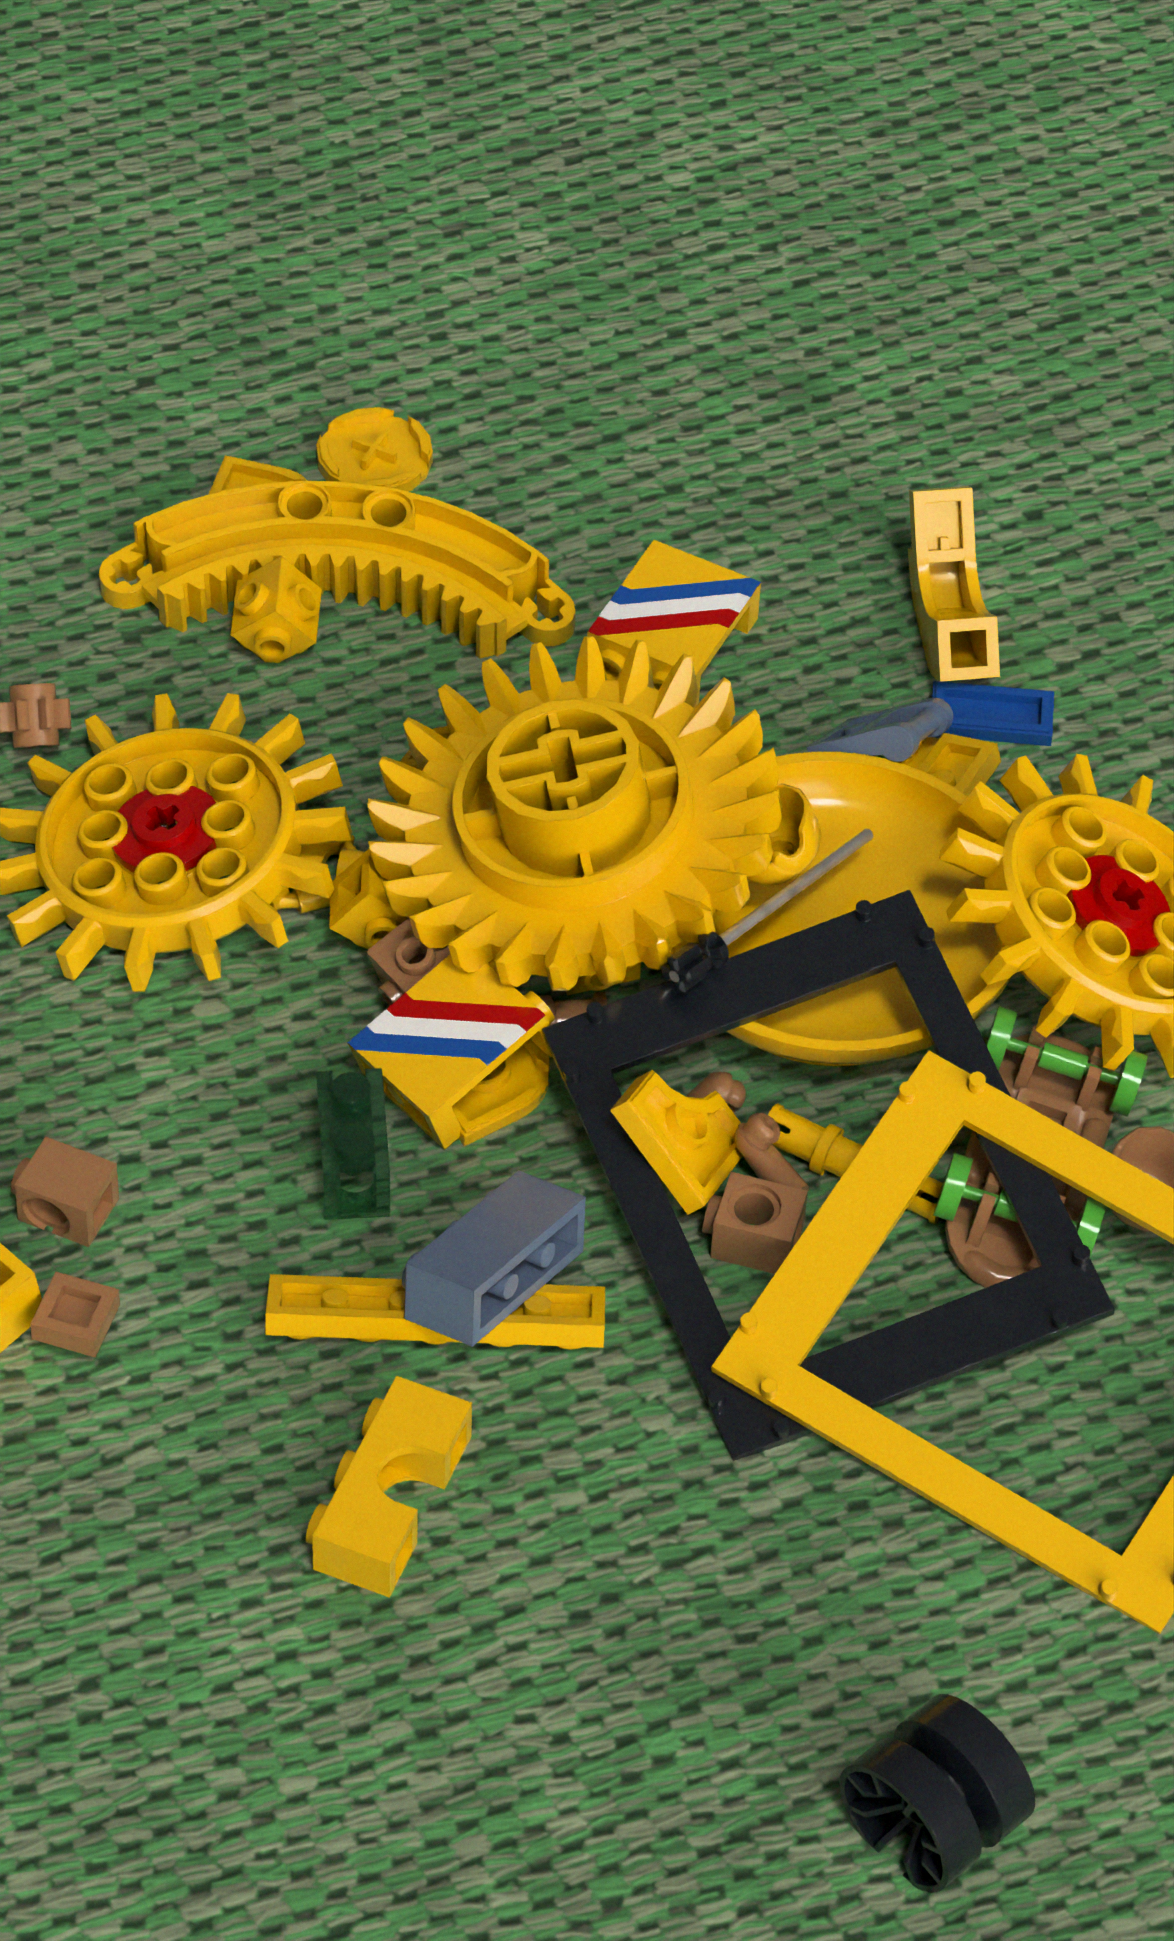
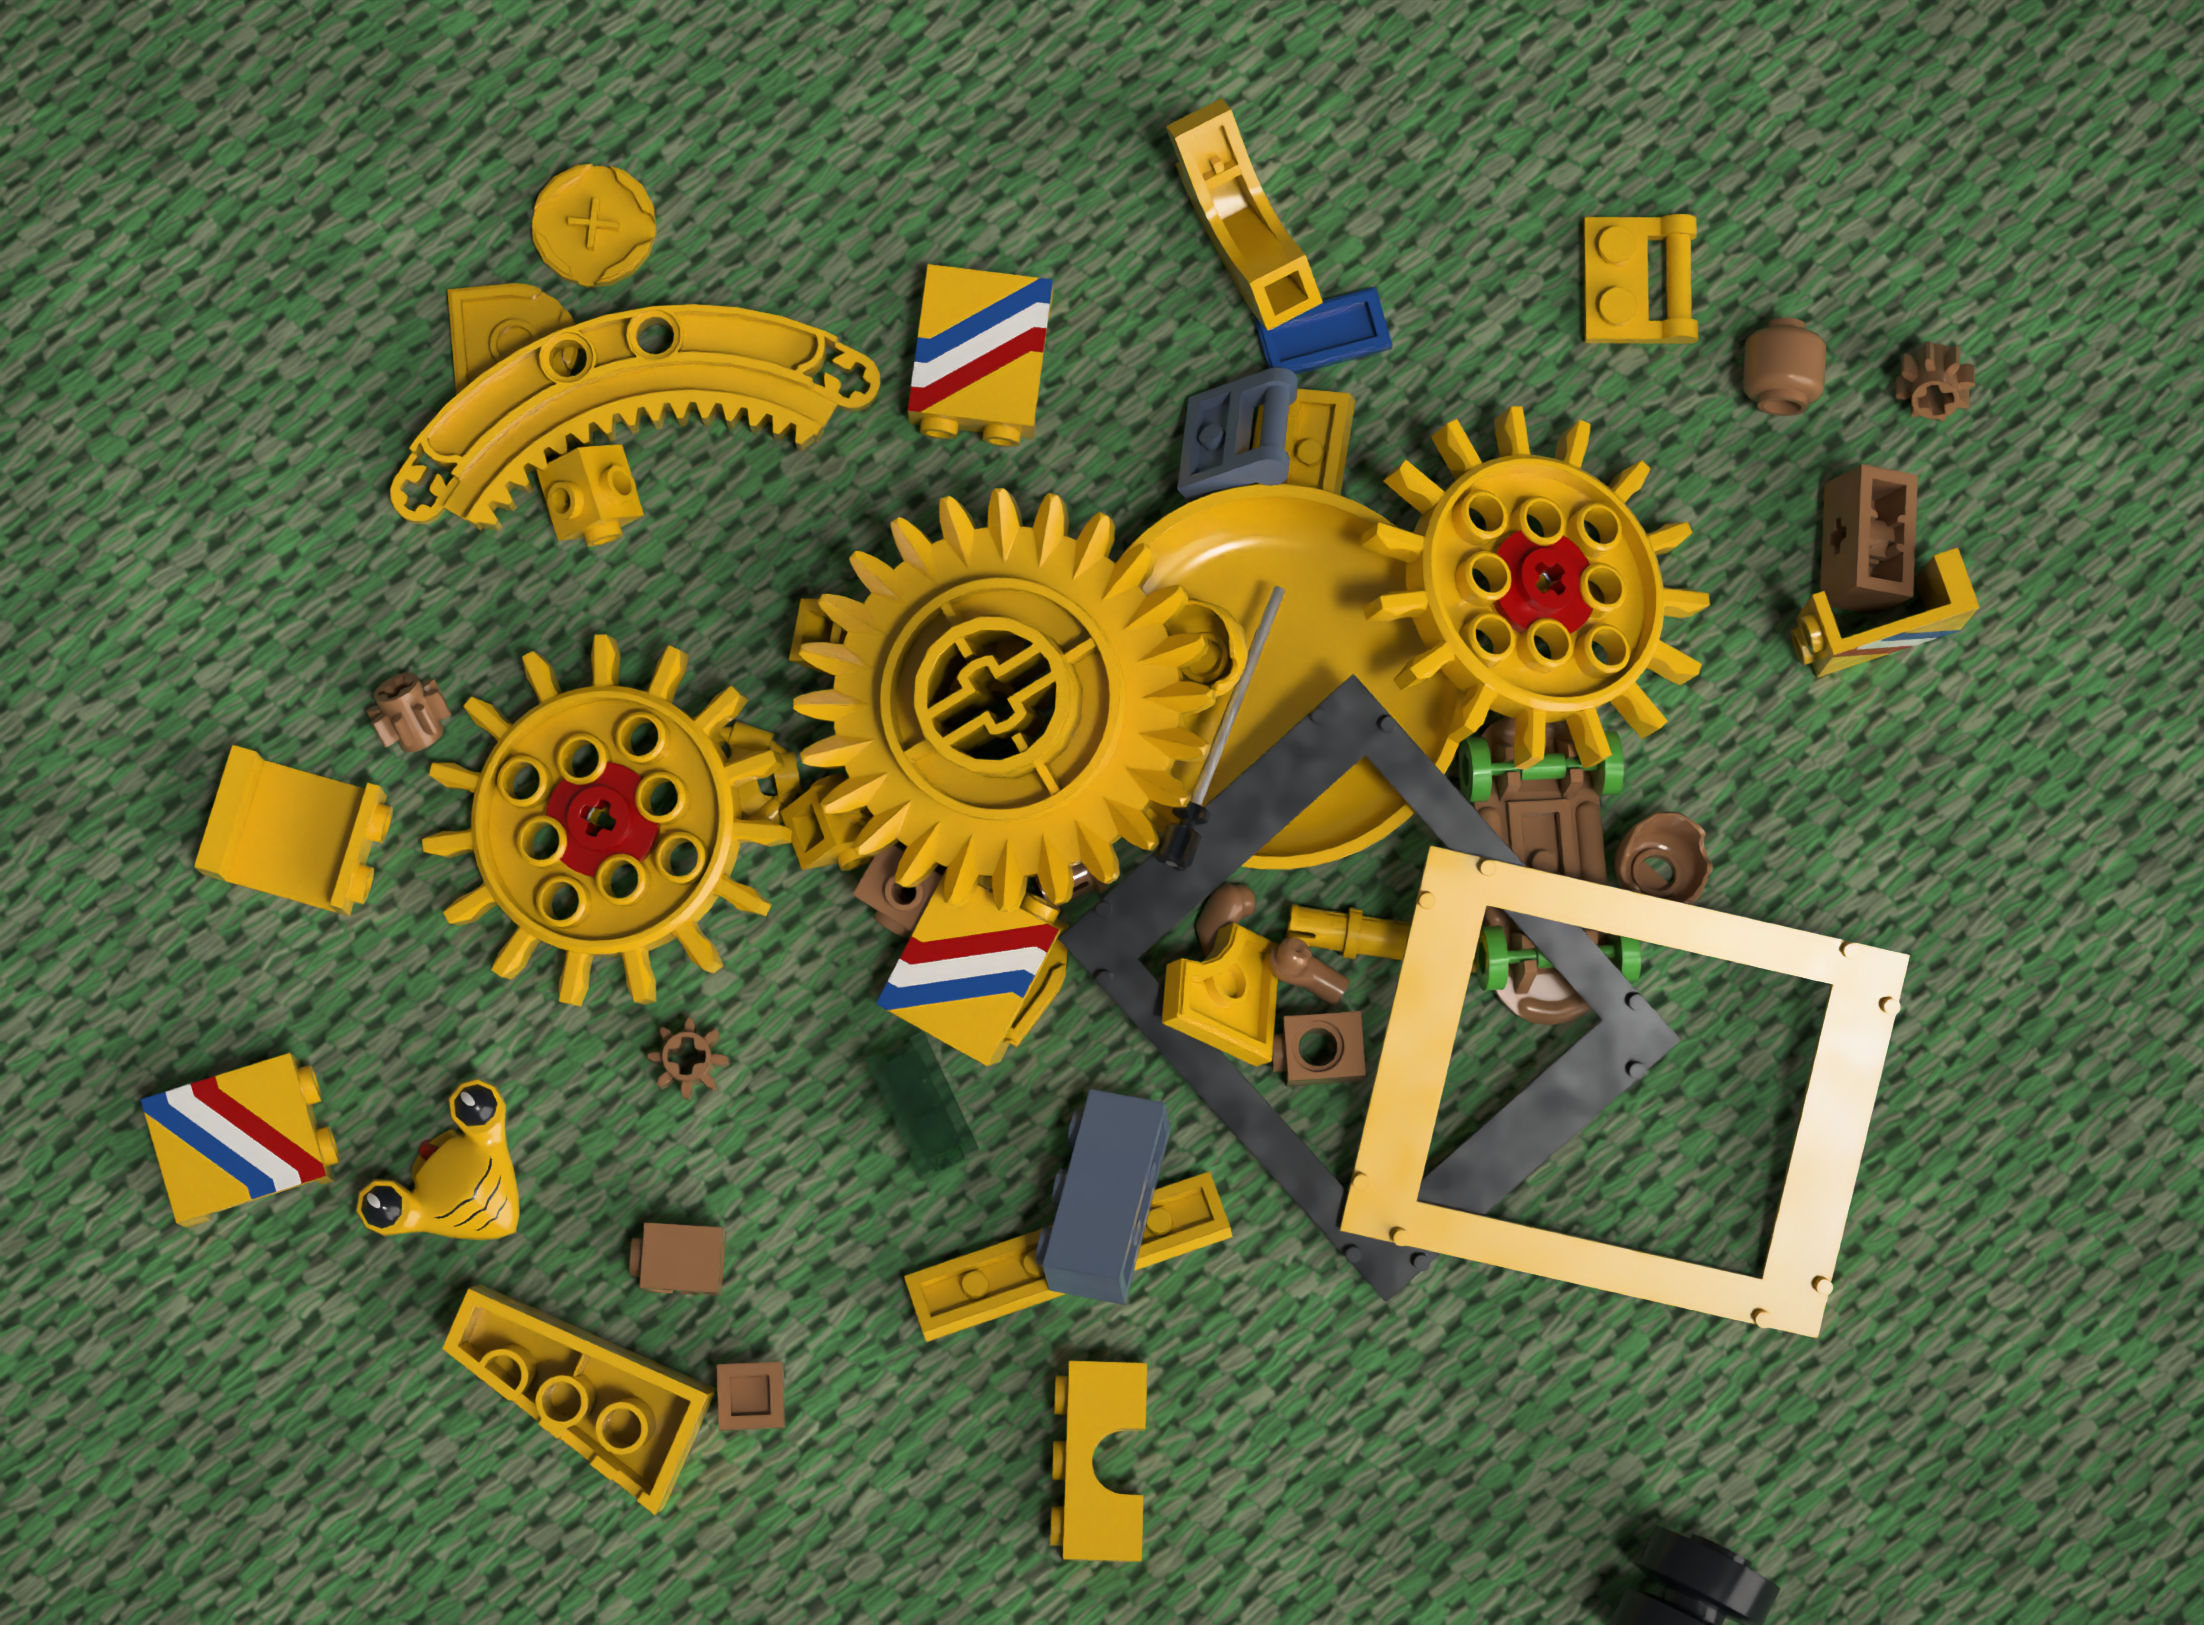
camera: 20 degrees left, 30 degrees up
none -> medium nougat gear [648,1018,730,1101]

